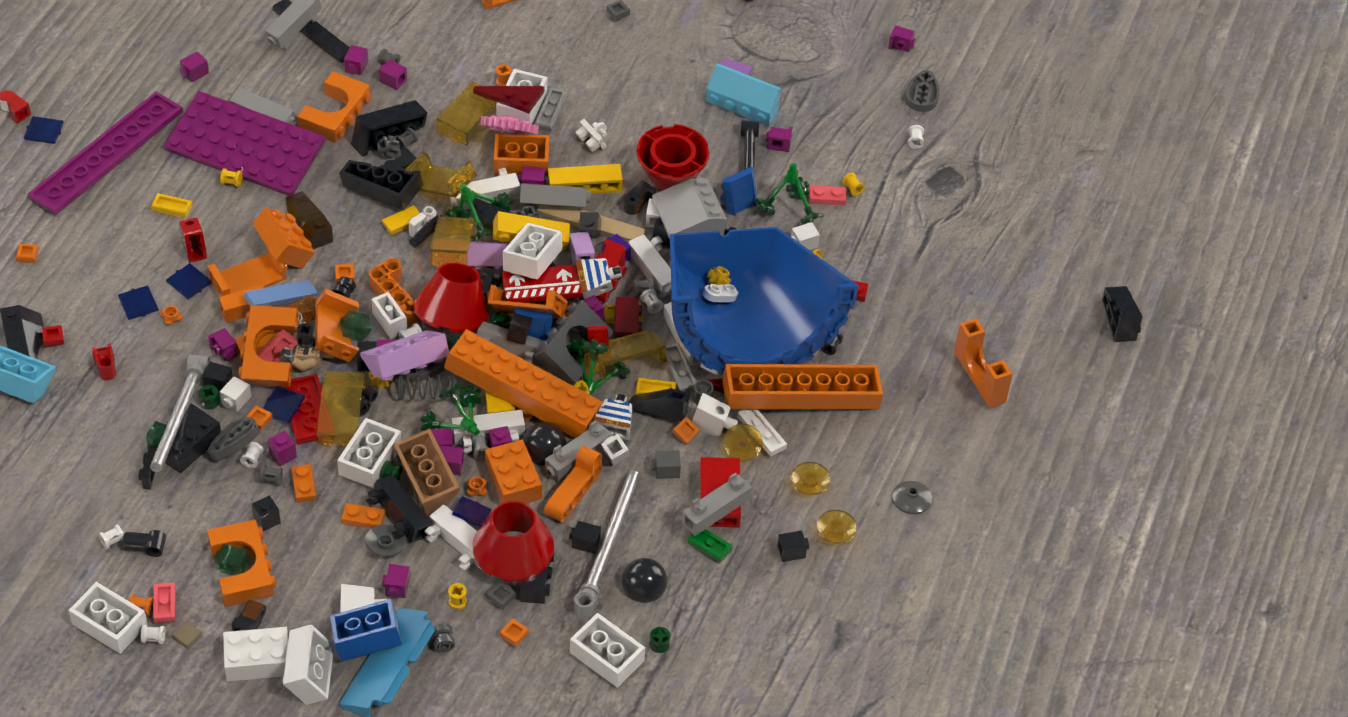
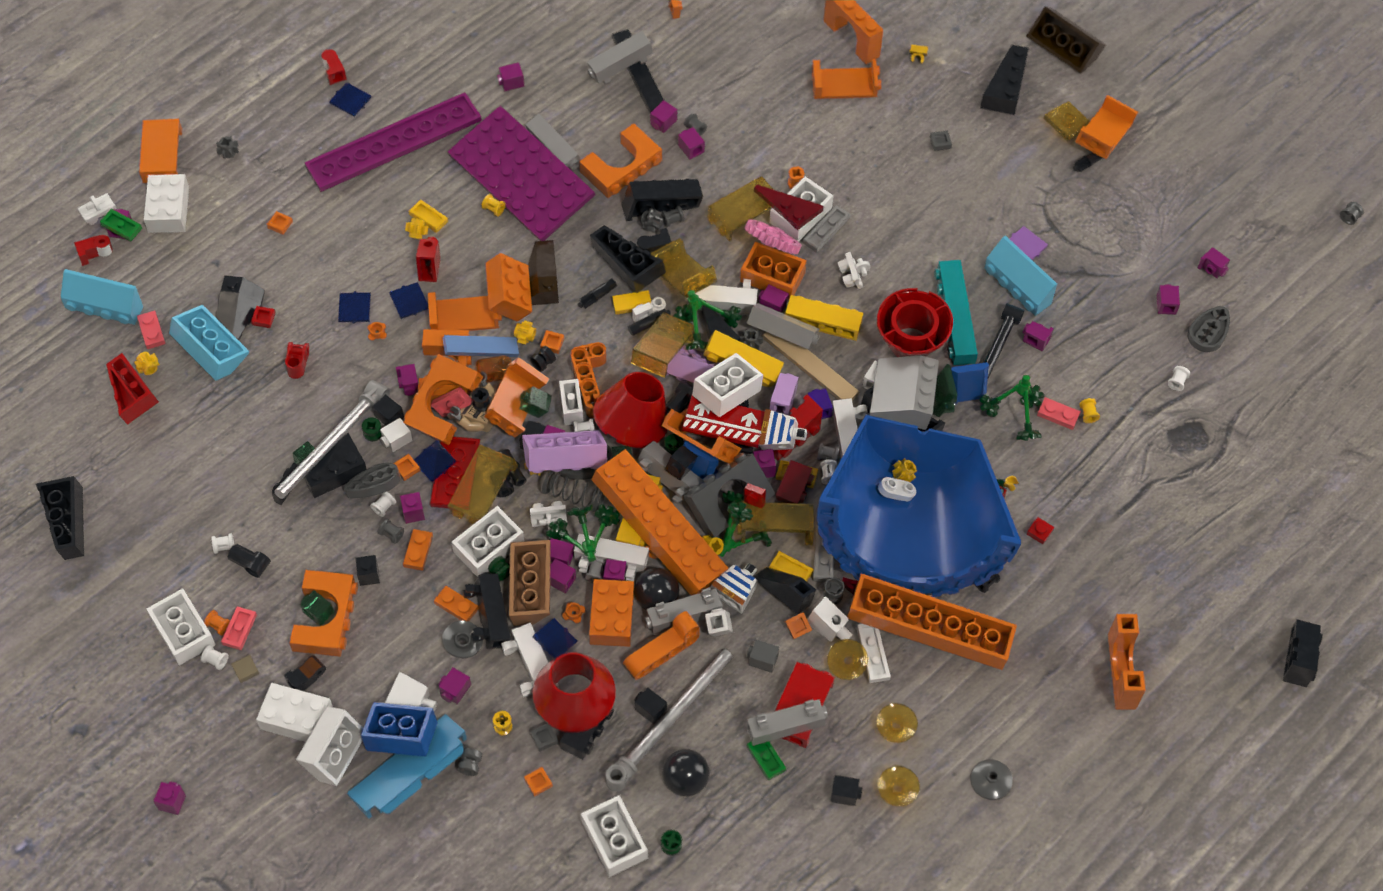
camera: 25 degrees right, 10 degrees up
black brick [579,212,602,237] -> none
black leg [624,180,656,215] -> none
white brick [791,222,820,250] -> none
none -> yellow gear [405,218,429,239]
none -> yellow gear [514,320,536,345]
none -> white hips [530,501,567,530]
none -> black piece [578,278,617,309]
none -> clear green slope [933,364,957,417]
none -> teal brick [935,260,978,366]
none -> magenta brick [1156,284,1180,315]

